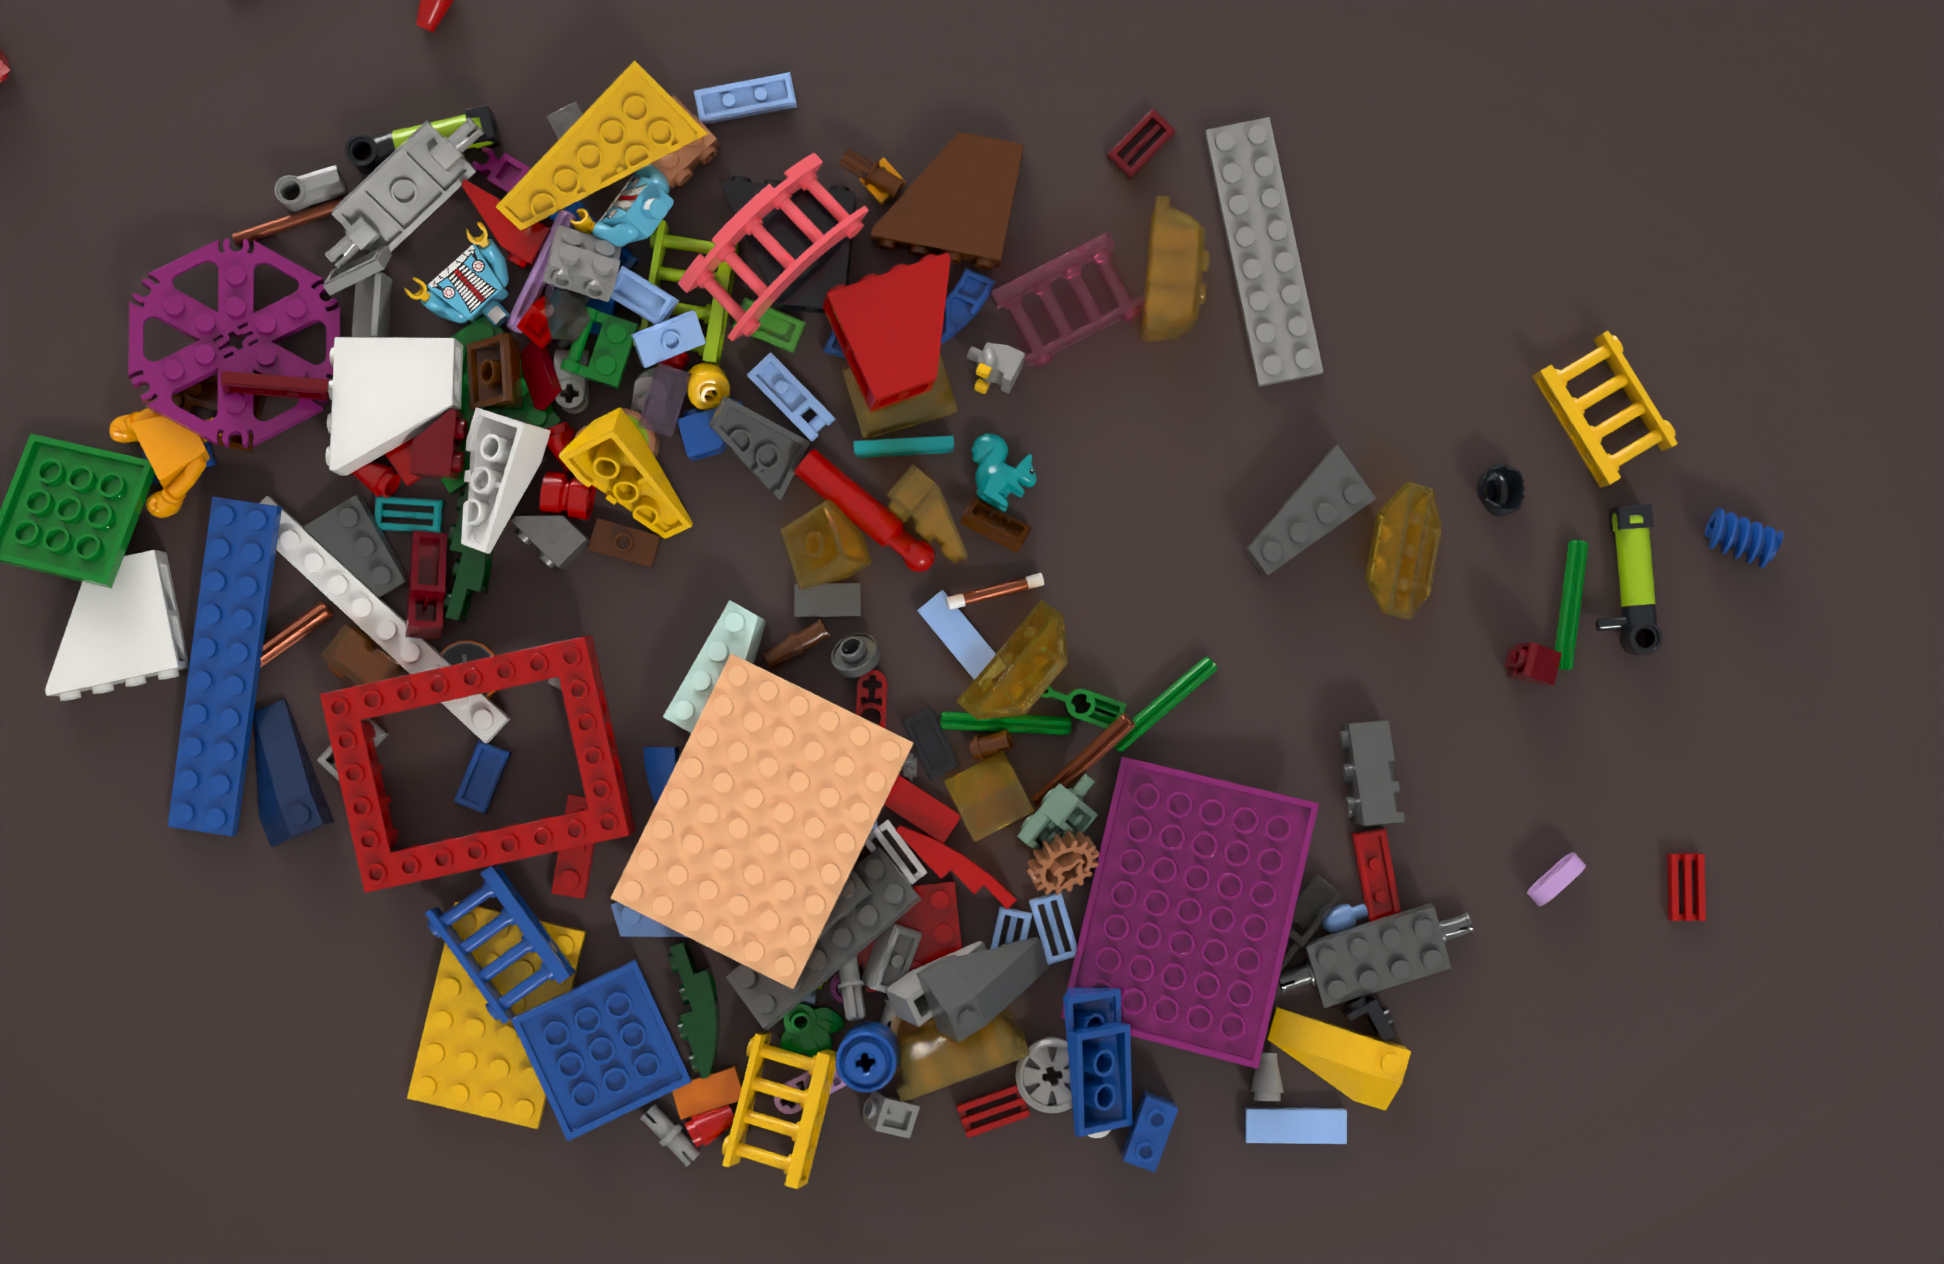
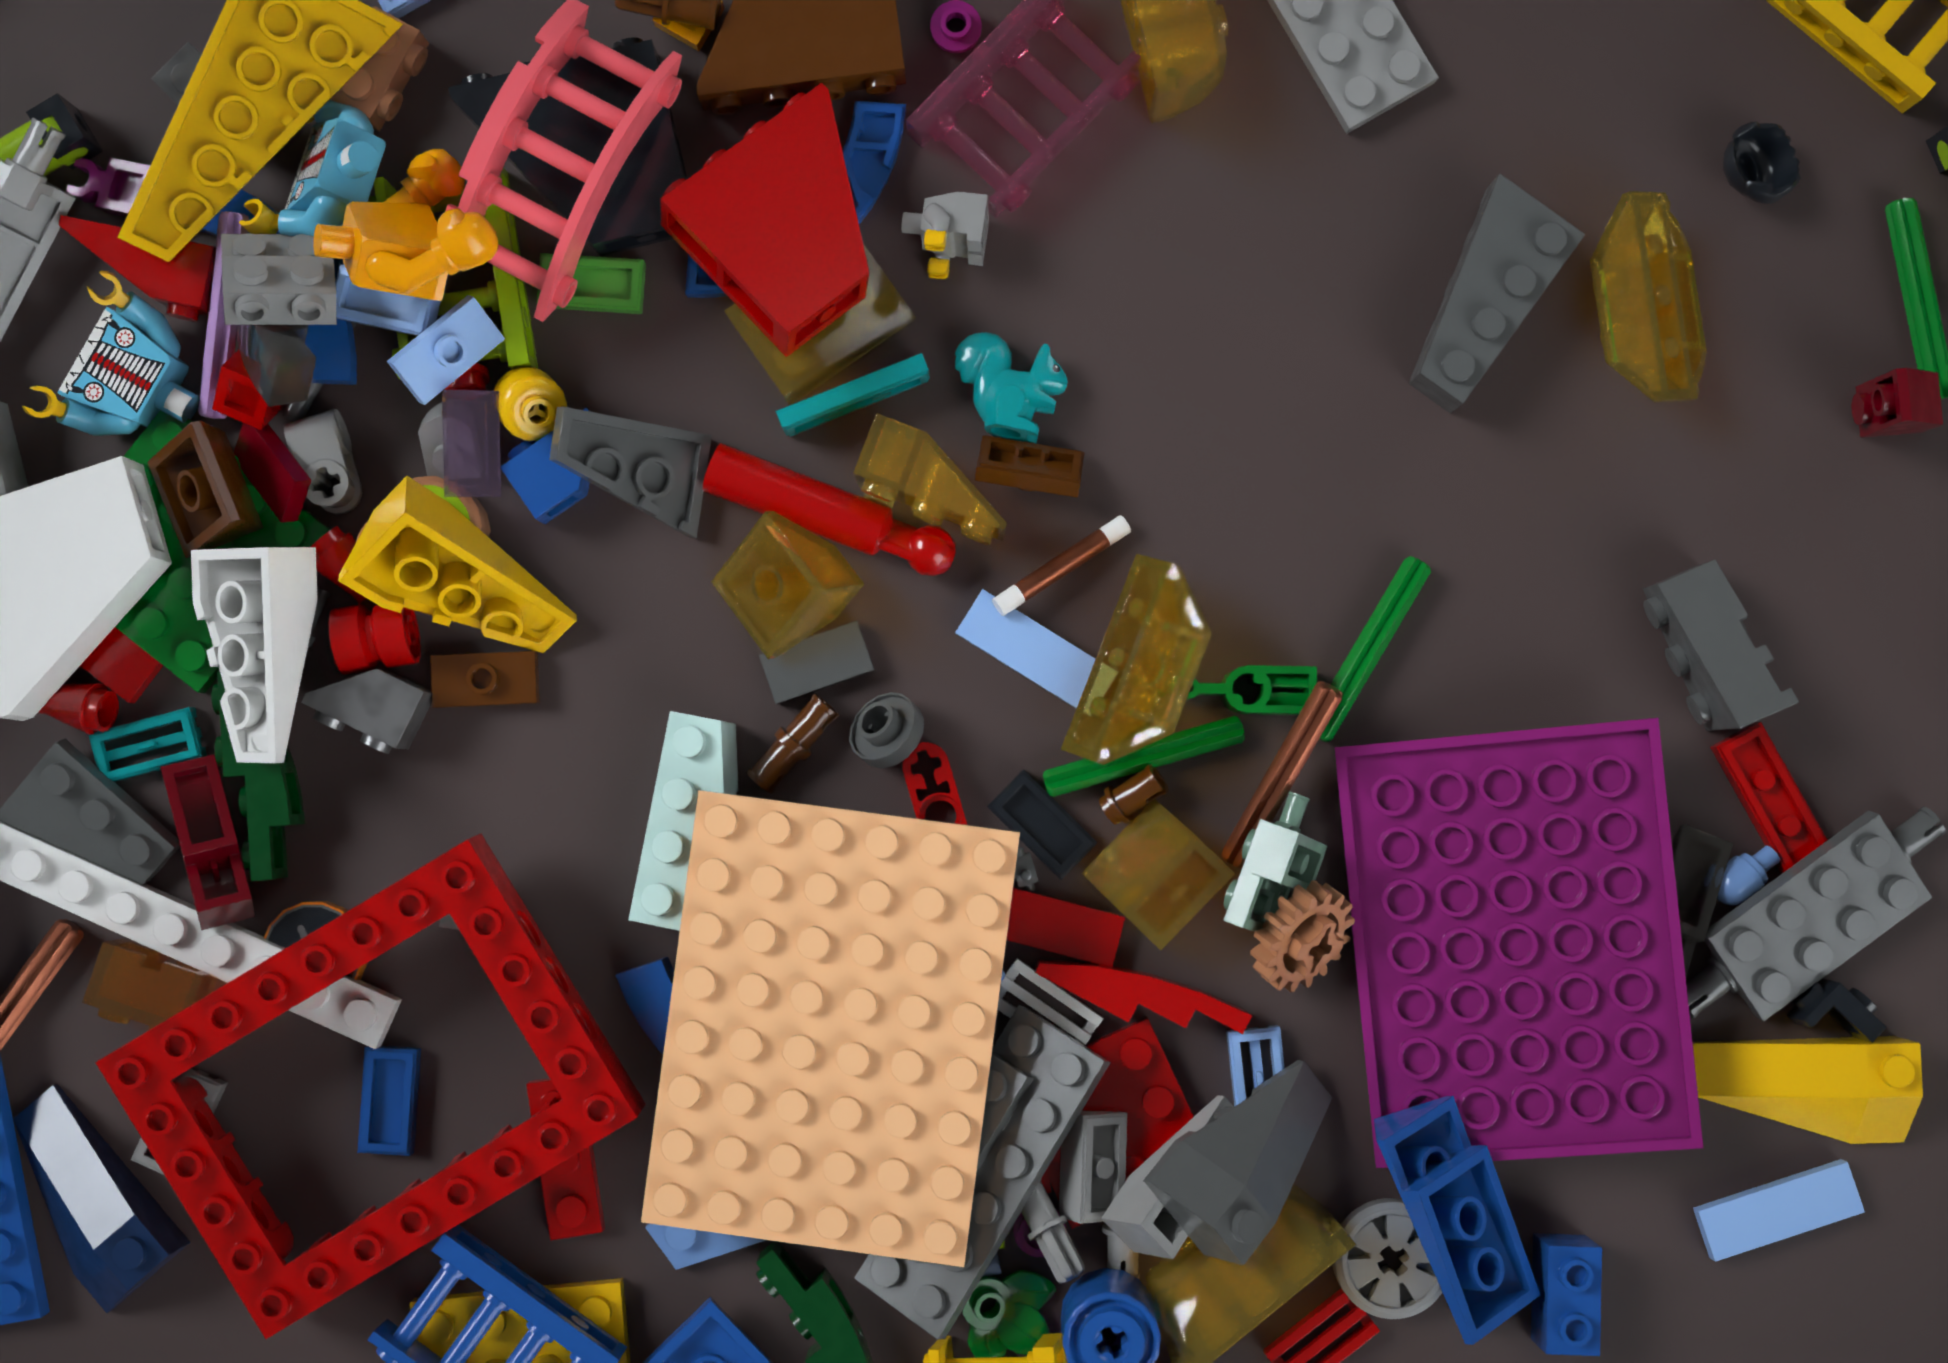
camera: 15 degrees left, 0 degrees up
dark red slope [410,409,468,480] -> none
green plate [560,305,639,389] -> none
light blue plate [747,352,835,442] -> none
light blue tile [1029,893,1077,965] -> none
light grey cone [1250,1053,1284,1101] -> none
none -> light orange torso [313,149,498,301]
none -> magenta plate [930,0,982,53]

